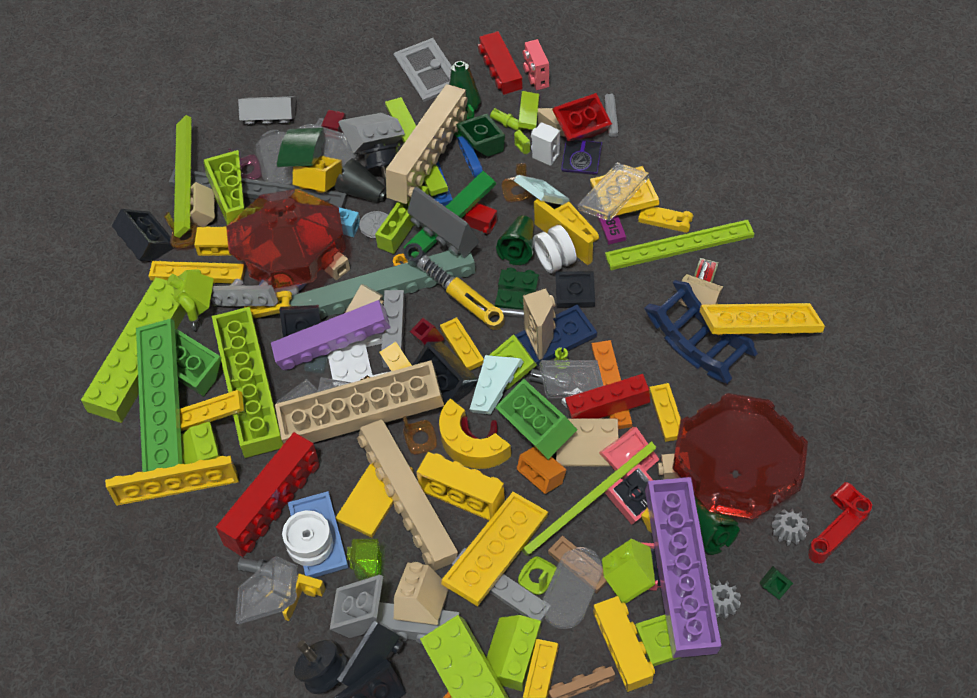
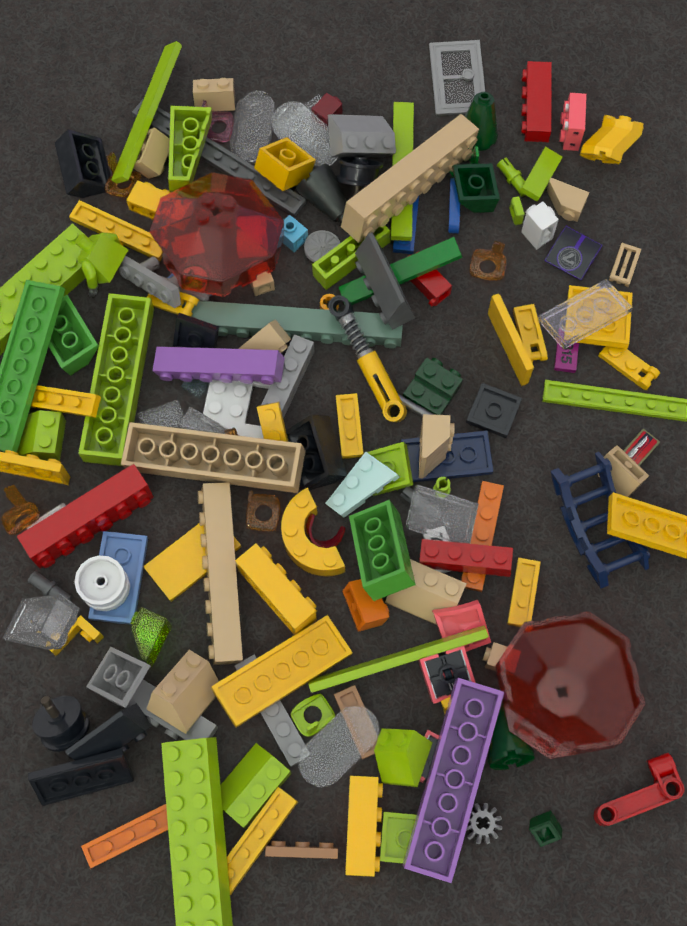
camera: 20 degrees right, 15 degrees up
light grey slope [238,96,296,124] -> none
dark green slope [277,128,325,167] -> none
dark red brick [410,318,445,346] -> none
dark green cone [496,215,534,265] -> none
light aqua tile [514,175,570,205] -> none
white wheel [533,225,576,273] -> none
red slope [552,93,612,141] -> none
light grey axle [605,94,618,137] -> none
light grey gear [771,508,809,546] -> none
none -> clear orange piece [1,484,40,535]
none -> tan brick [193,78,235,111]
none -> yellow brick [580,115,644,164]
none -> tan tile [609,243,641,287]

